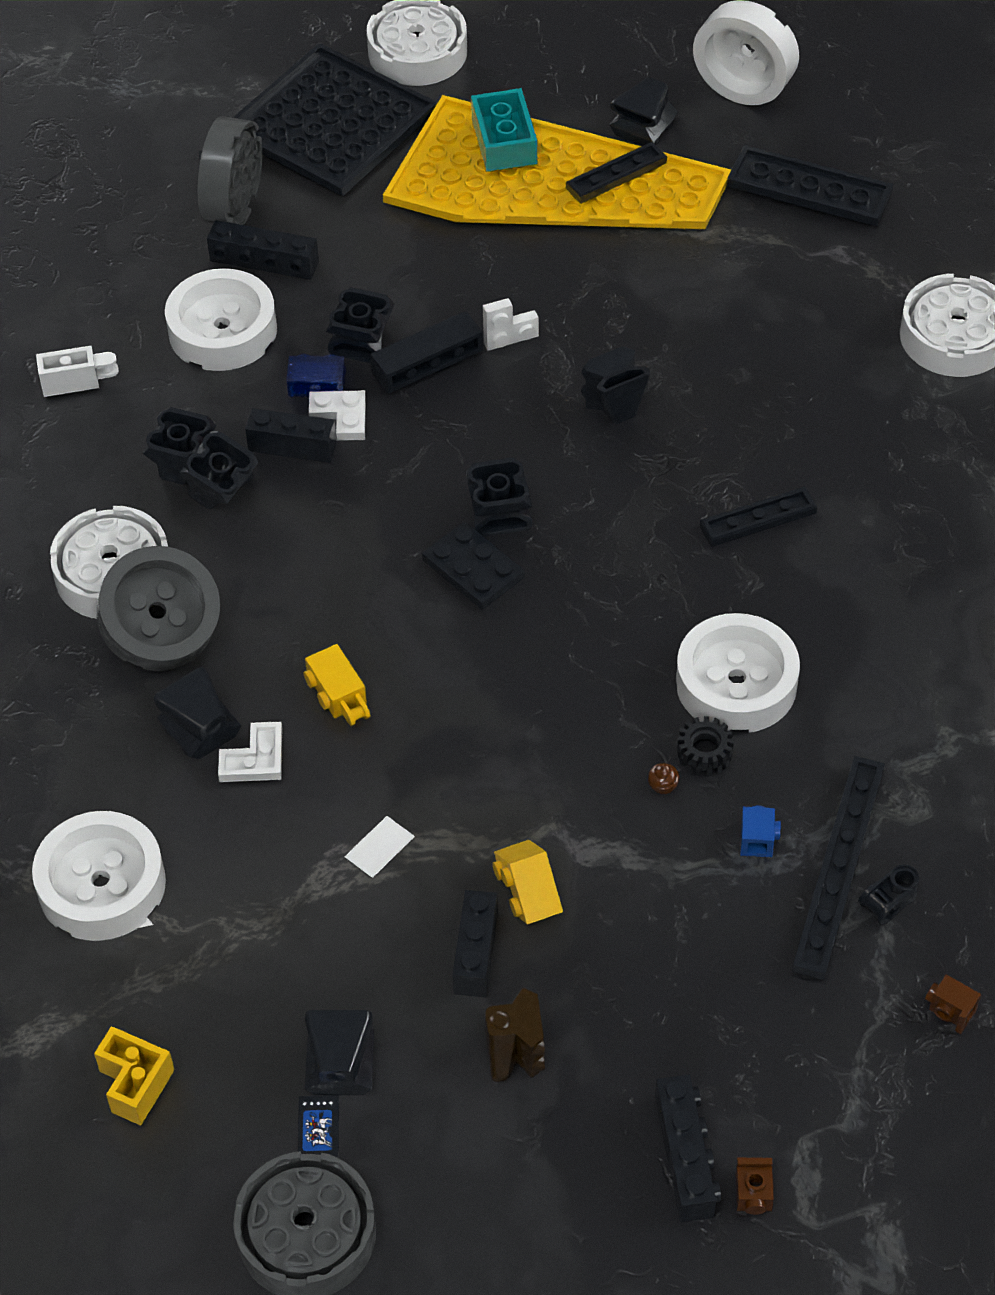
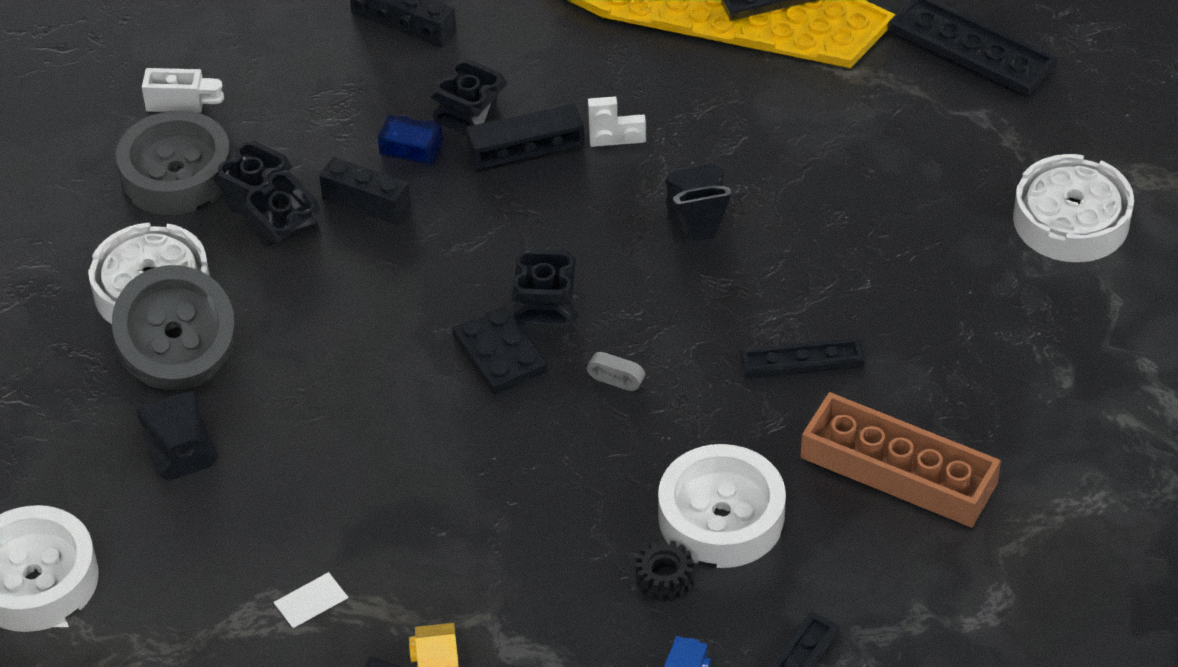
camera: 15 degrees right, 5 degrees down
white brick [165,269,277,371] -> none
white plate [218,722,282,782] -> none
yellow brick [303,644,371,726] -> none
white plate [309,390,366,441] -> none
reddish brown plate [648,763,679,794] -> none
none -> dark grey brick [116,111,232,215]
none -> light grey beam [587,352,645,391]
none -> nougat brick [801,392,1001,528]

